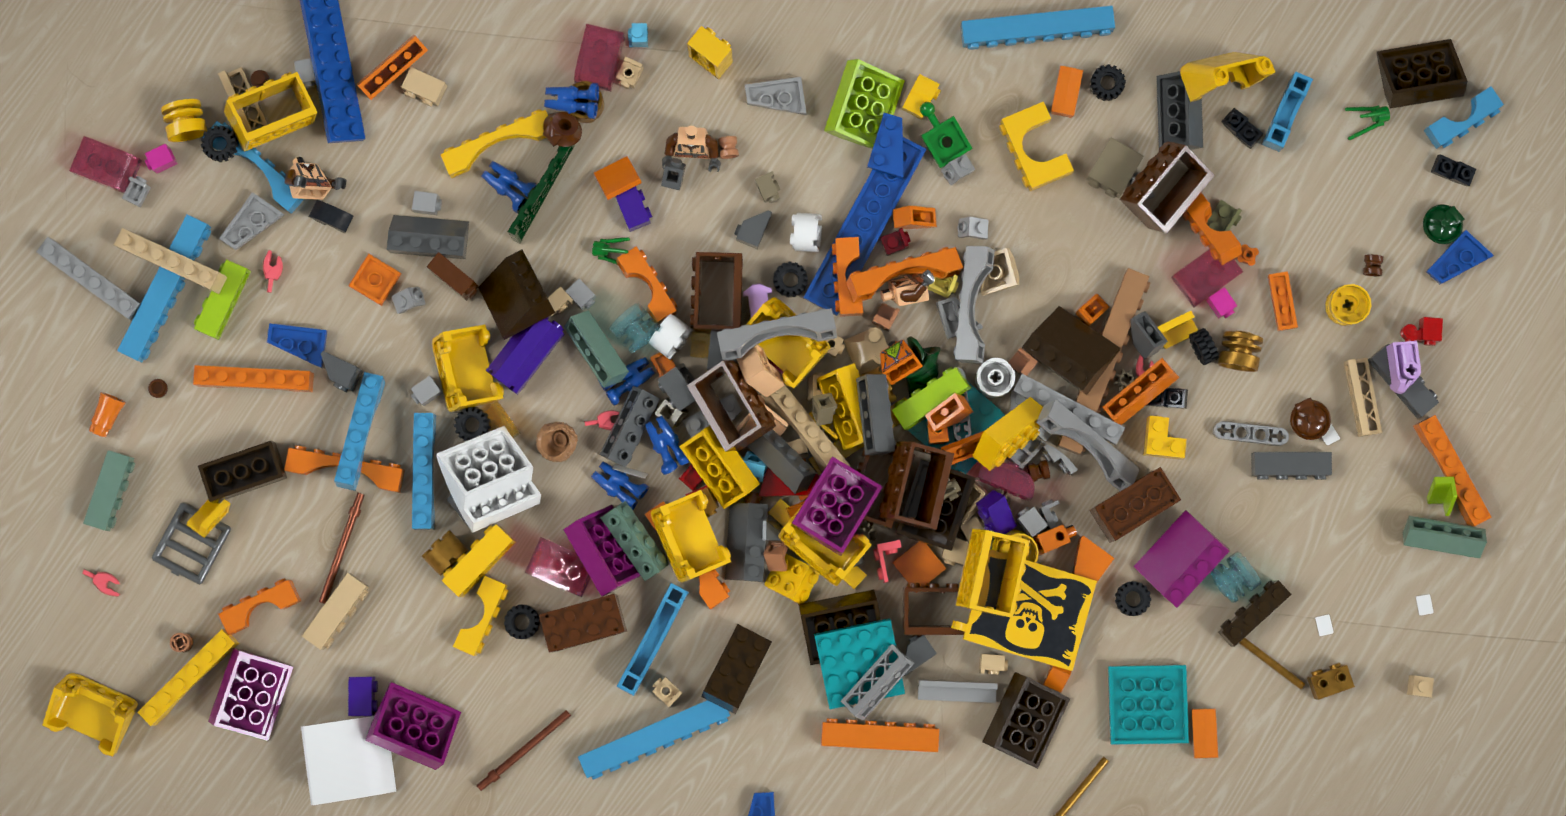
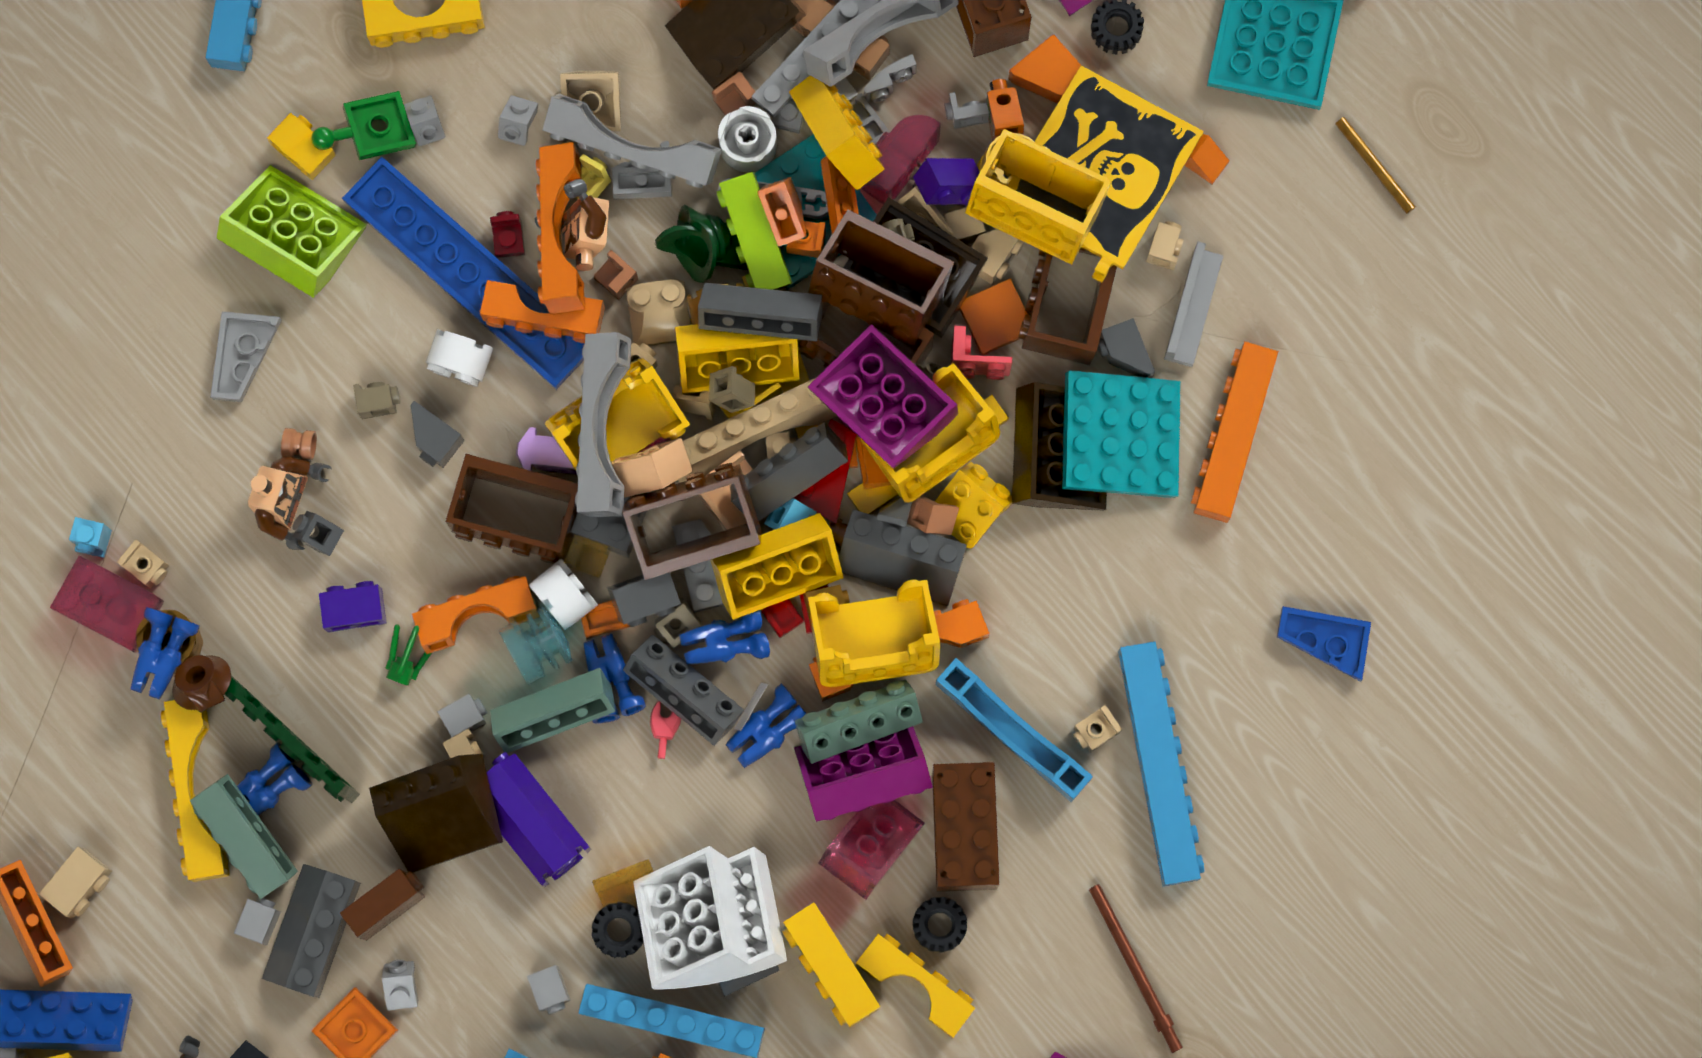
camera: 75 degrees left, 5 degrees down
pearl gold brick [421,530,468,576] -> none
yellow windscreen [432,324,504,412] -> none
medium nougat hair [536,422,578,462] -> none
orange tile [594,156,642,200] -> none
yellow brick [687,26,733,79] -> none
dark brown brick [701,624,772,714] -> none
black tyre [773,261,808,297] -> none
light grey fence [841,644,914,720] -> none
blue wing [867,113,904,179] -> none
orange torso [880,340,923,385] -> none
orange slope [893,206,937,229] -> none
dark brown slope [982,672,1070,769] -> none
light grey brick [1015,507,1048,538] -> none
reddish brown wheel [1027,460,1050,483] -> none
none -> sand green brick [190,774,298,899]

